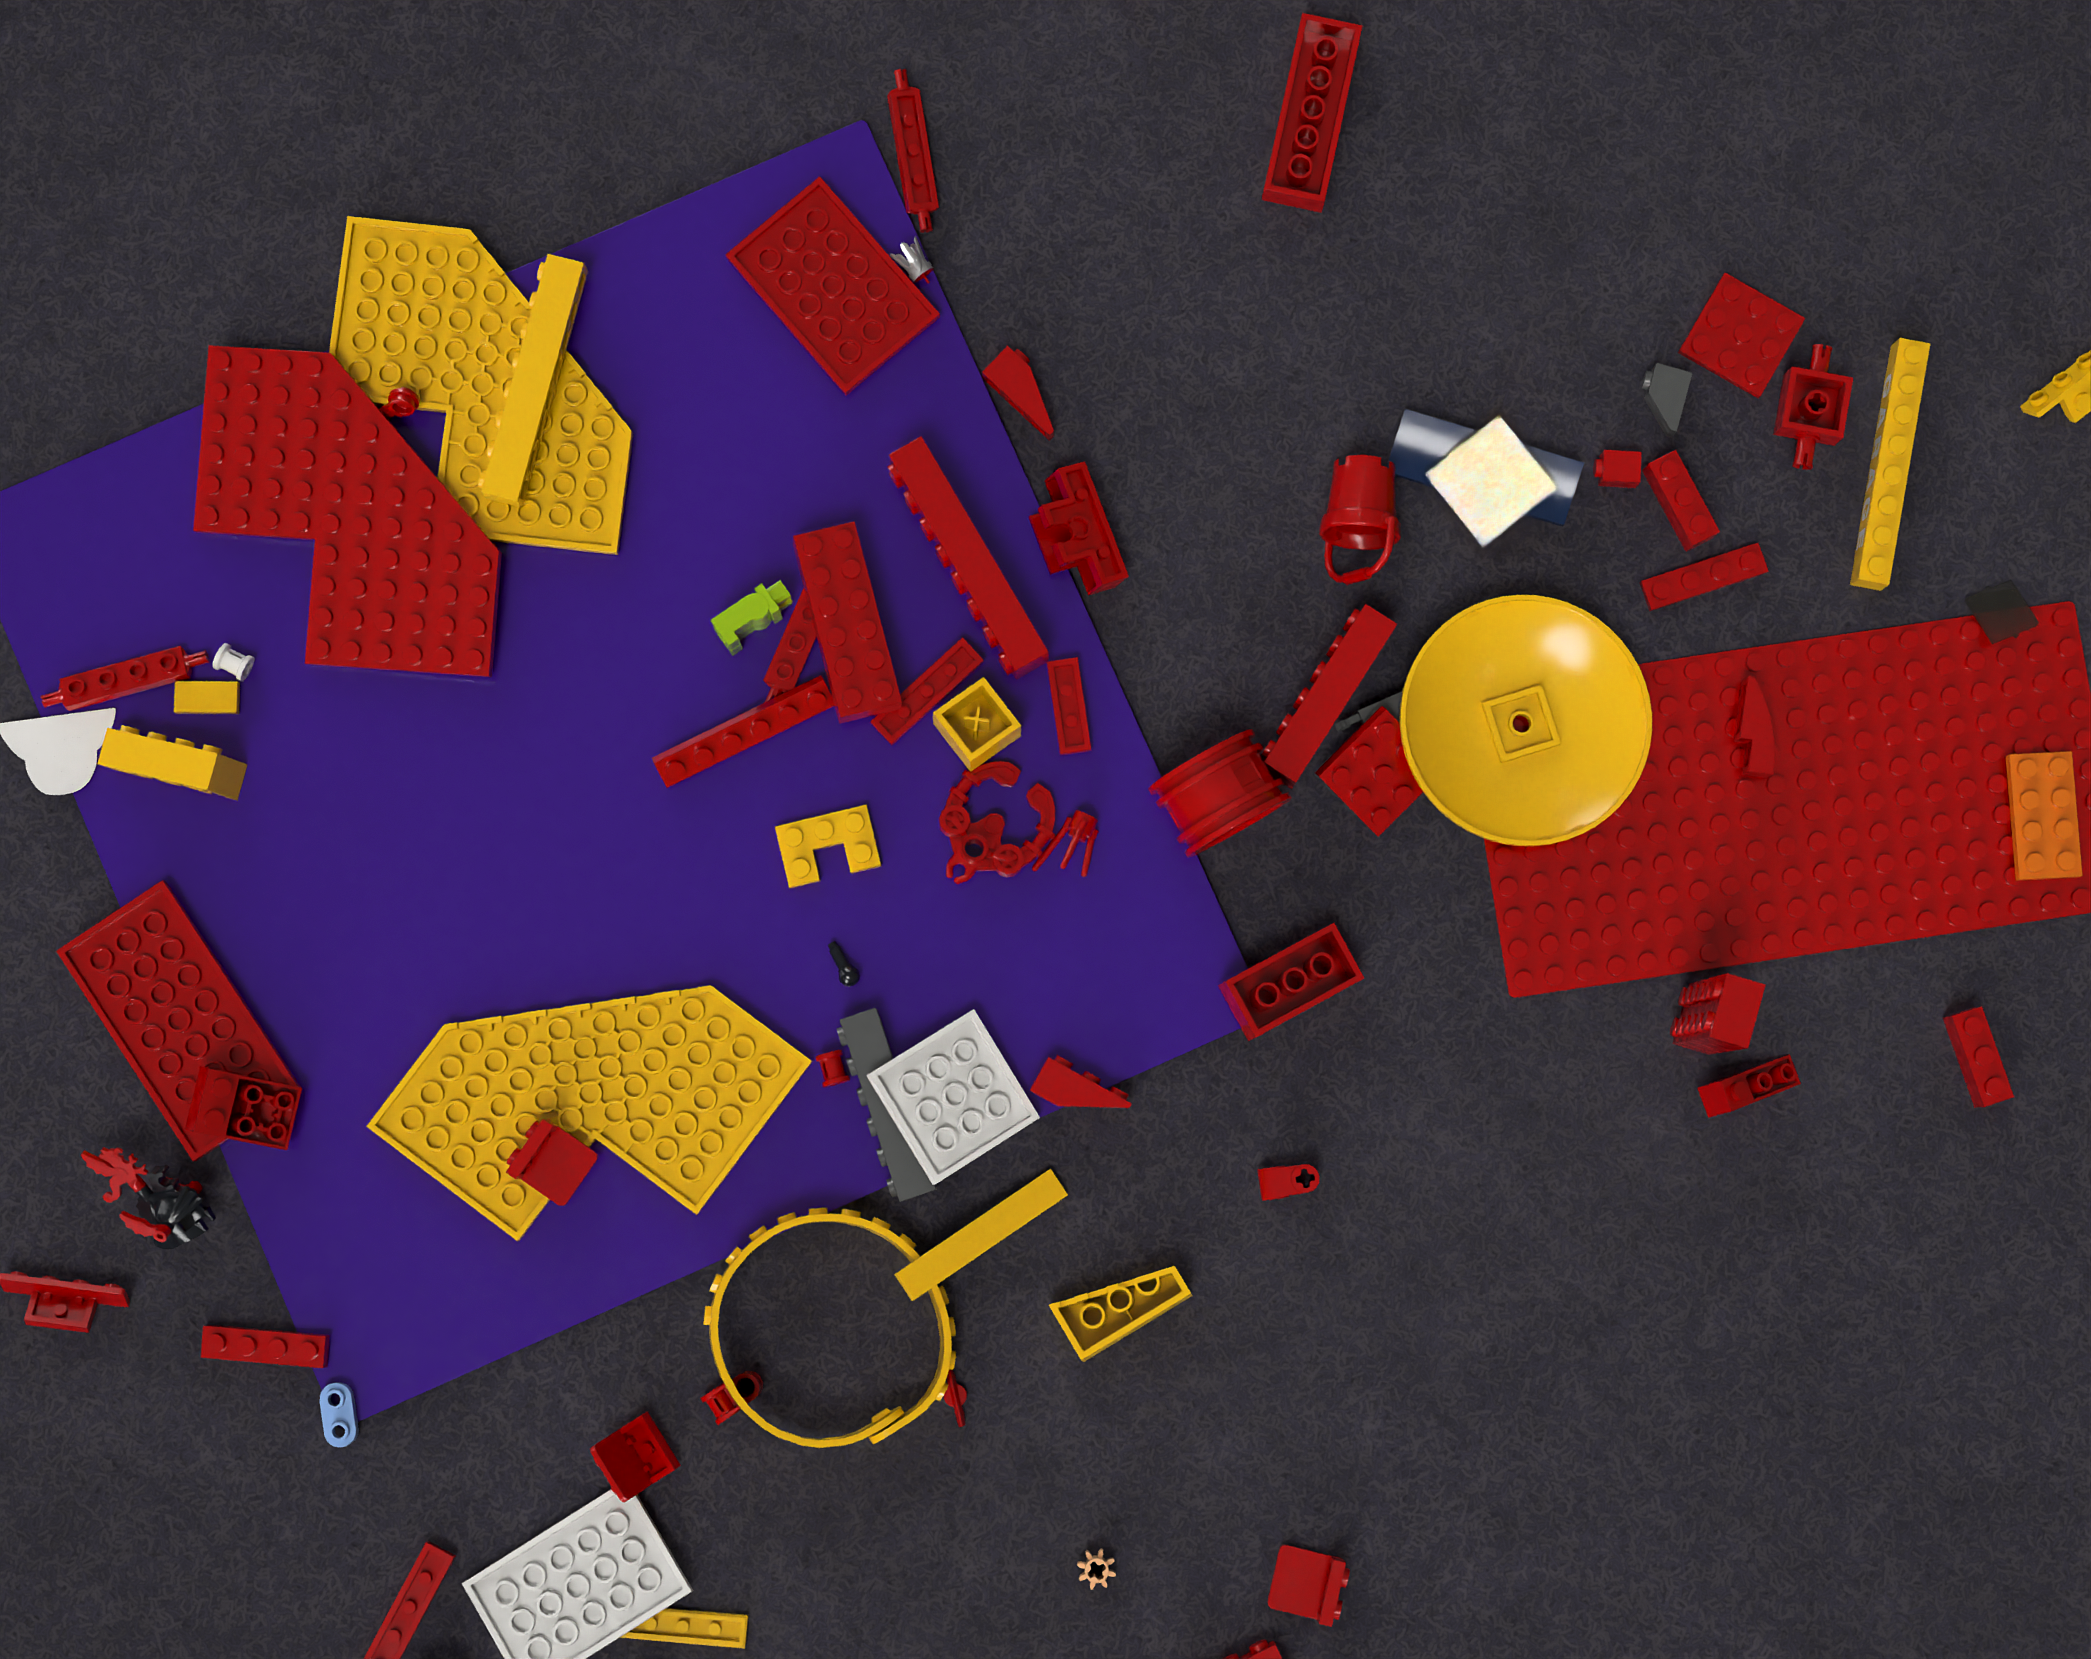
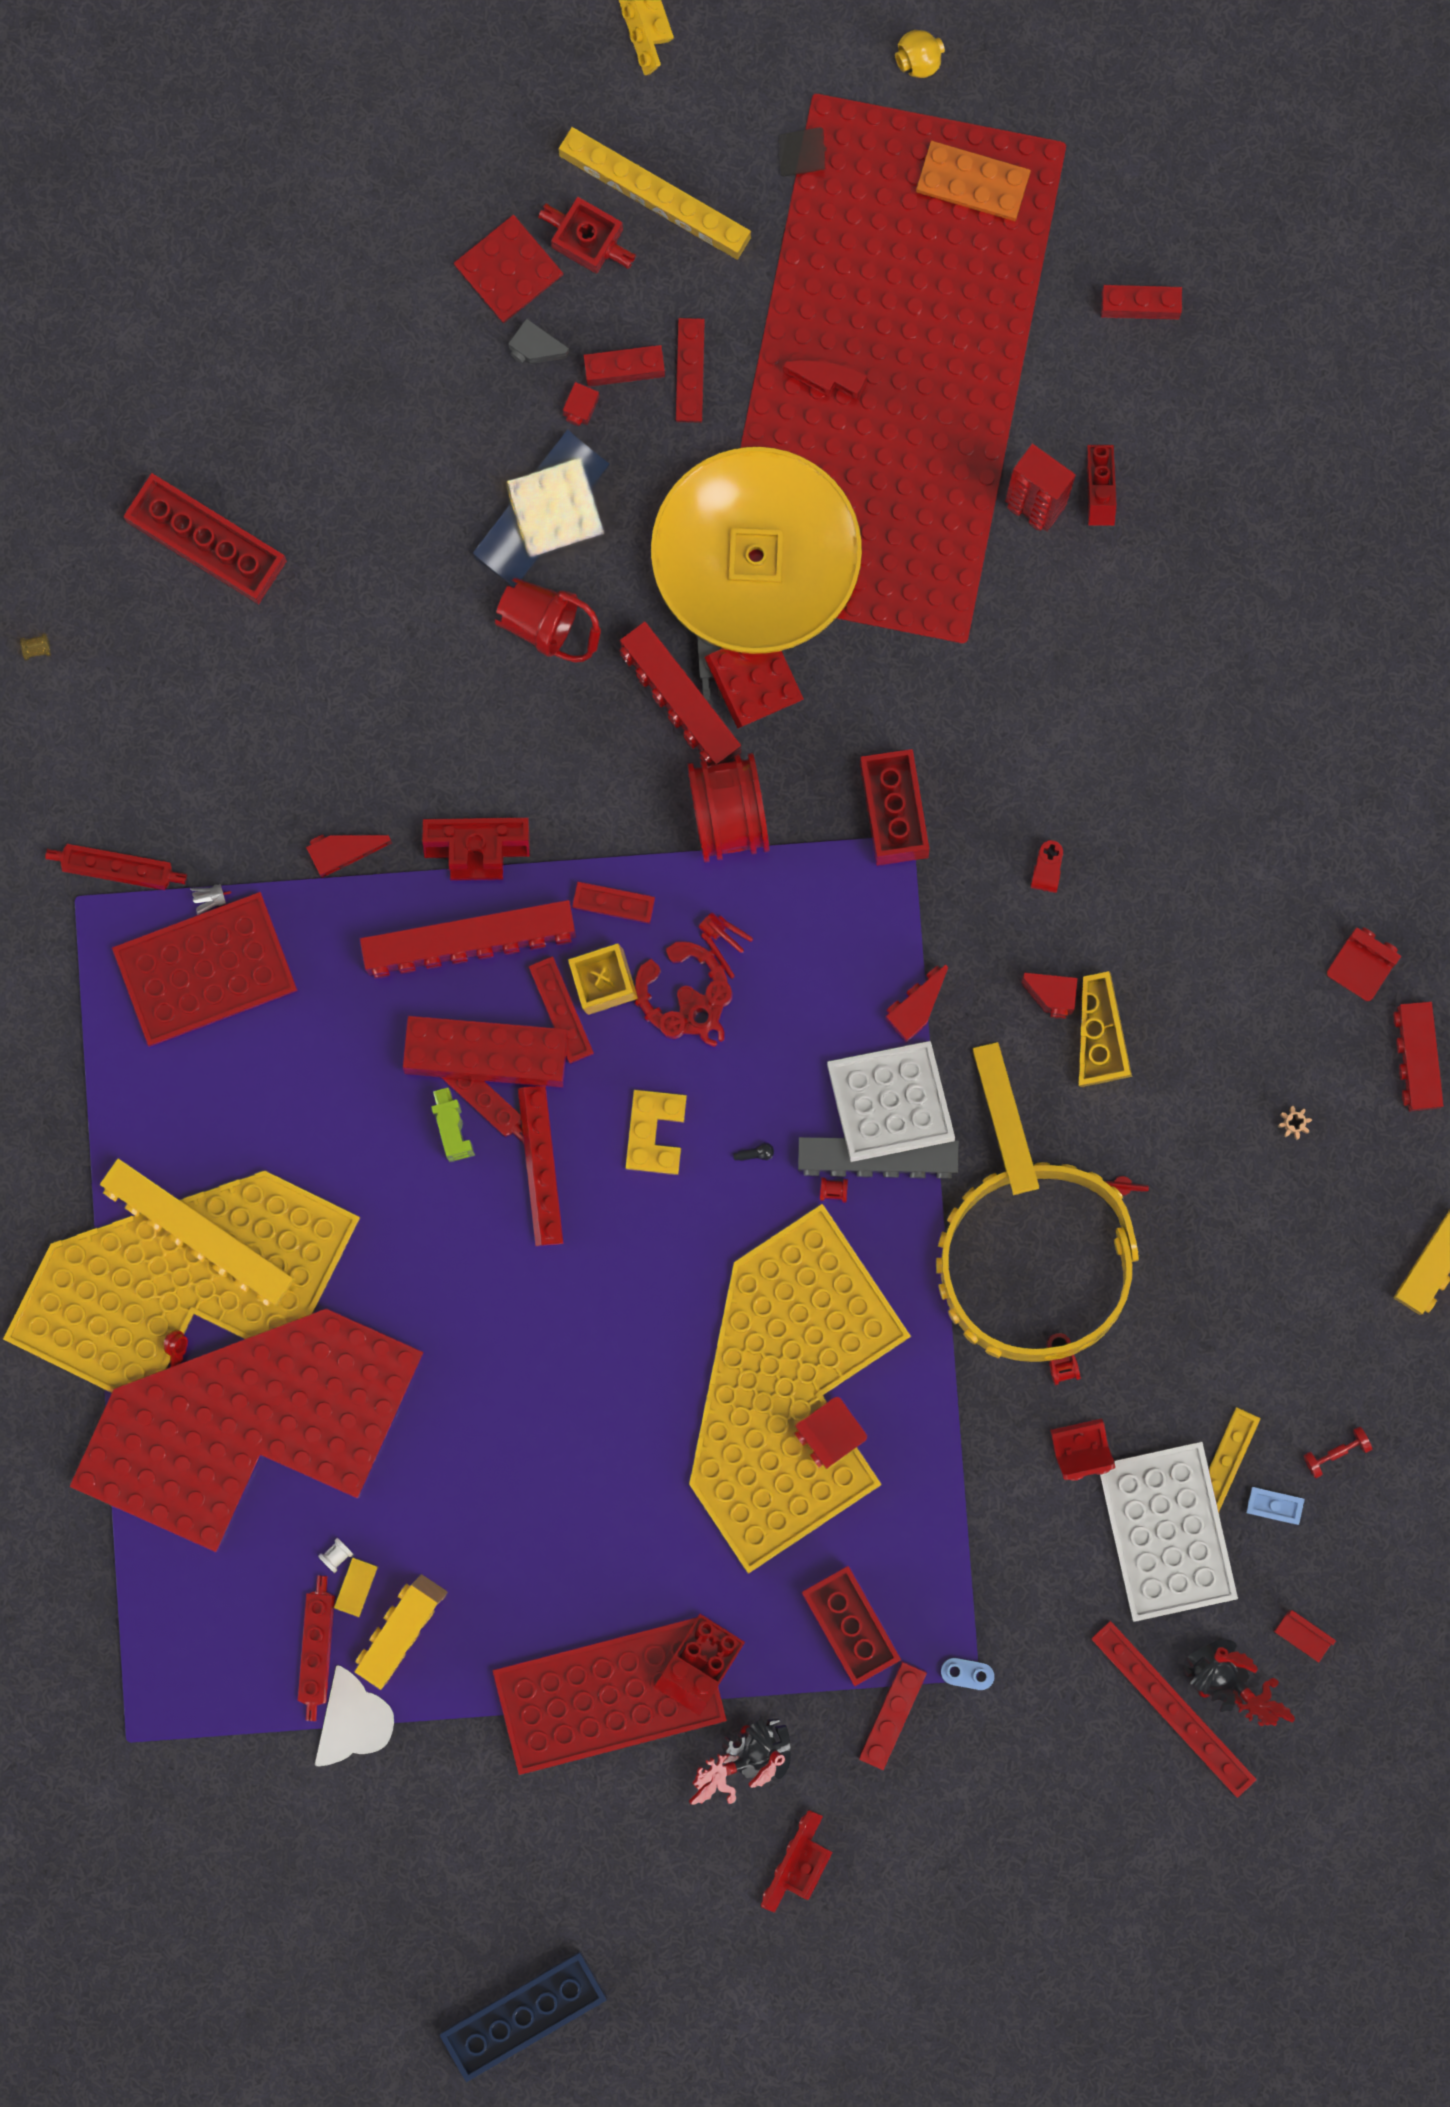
camera: 70 degrees left, 0 degrees up
none -> red brick [801,1566,901,1686]
none -> red slope [1021,973,1077,1019]

